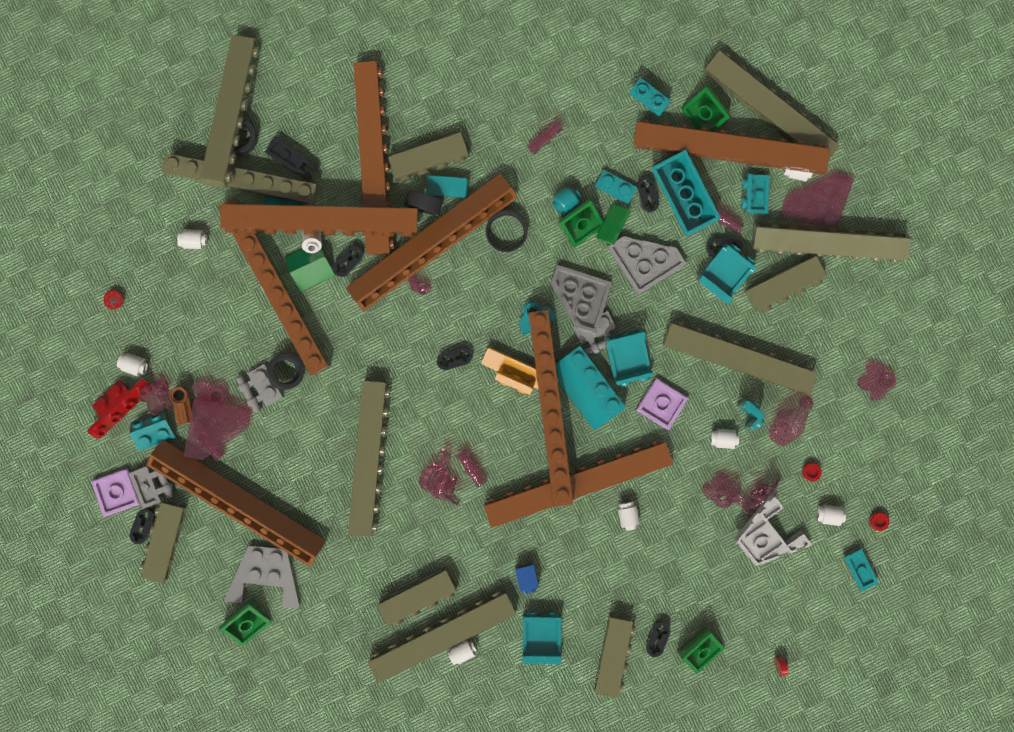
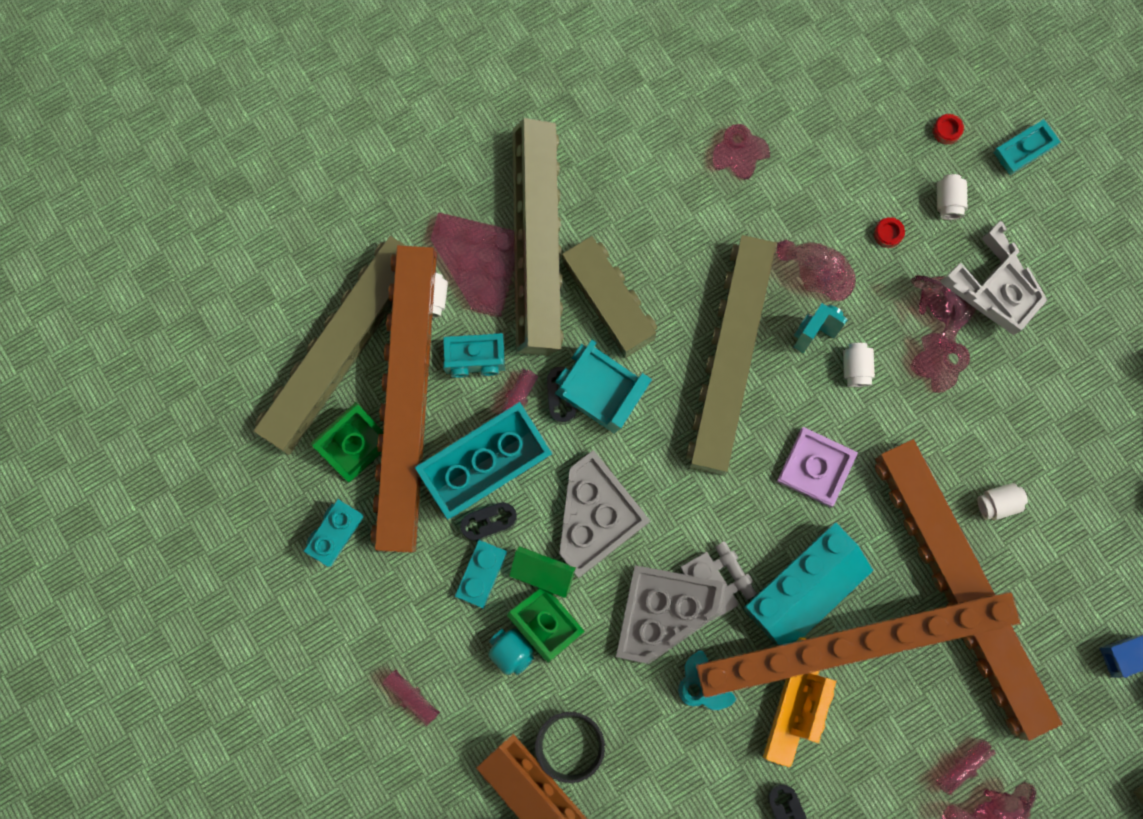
camera: 95 degrees left, 10 degrees down
teal panel [604,328,654,386] -> none

